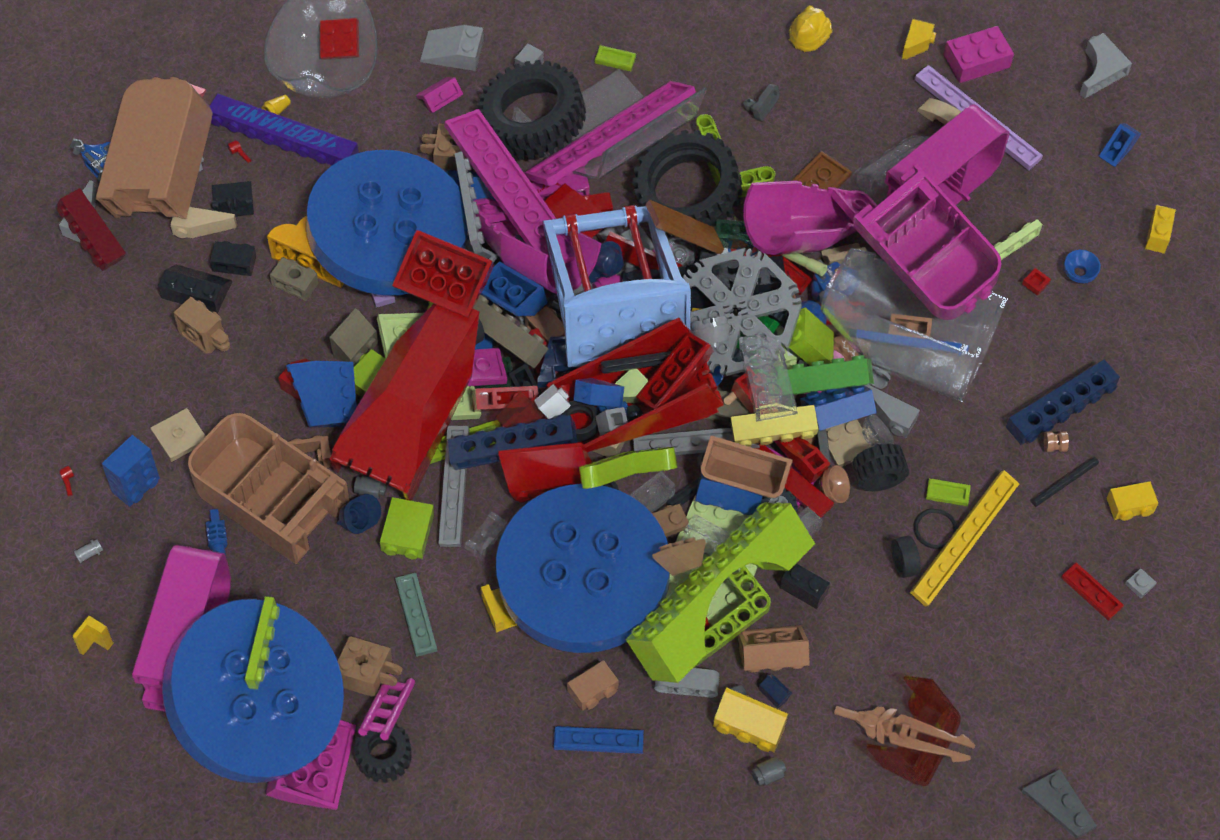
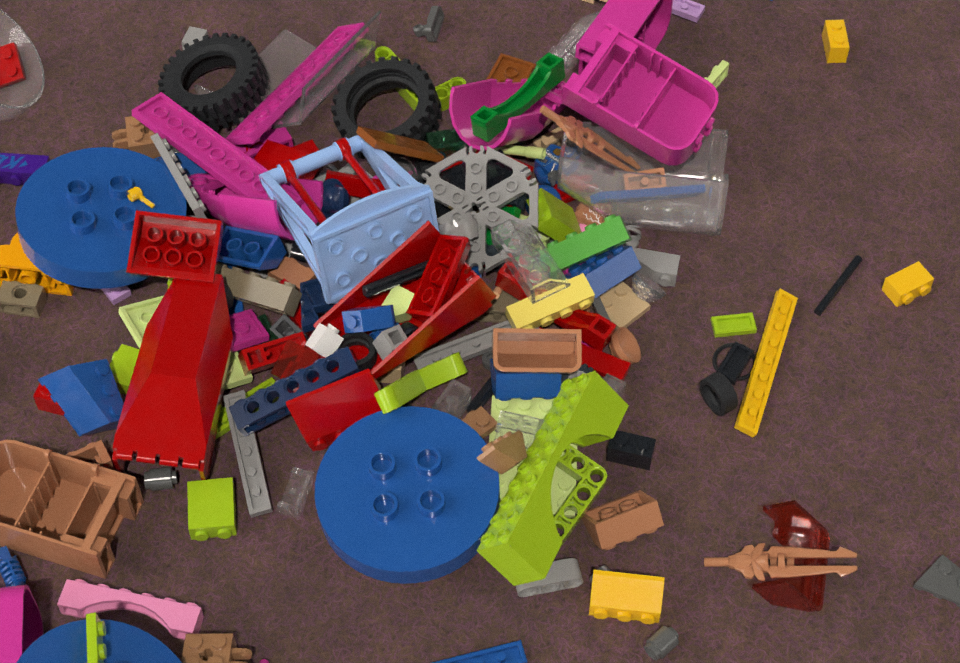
camera: 15 degrees left, 5 degrees down
dark tan slope [330,308,378,367] -> none
dark blue piece [336,494,382,534] -> none
sand green tile [395,573,437,657] -> none
dark pink panel [416,77,463,113] -> none
light grey slope [420,25,484,71] -> none
yellow panel [481,584,517,632] -> none
nougat brick [567,660,619,711] -> none
lime tile [595,45,636,72] -> none
dark blue piece [759,674,792,709] -> none
black tyre [852,444,909,492] -> none
dark blue brick [1006,359,1120,445] -> none
red plate [1022,268,1051,296] -> none
nougat wheel [1044,431,1069,452] -> none
red tile [1061,562,1124,621] -> none
blue piece [1064,250,1101,283] -> none
light grey plate [1125,569,1157,598] -> none
none -> bright pink arch [57,579,204,640]
none -> yellow hand [127,187,155,209]
none -> green arch [470,52,566,142]
none -> nougat sword [539,105,641,173]
none -> black tile [716,341,754,386]

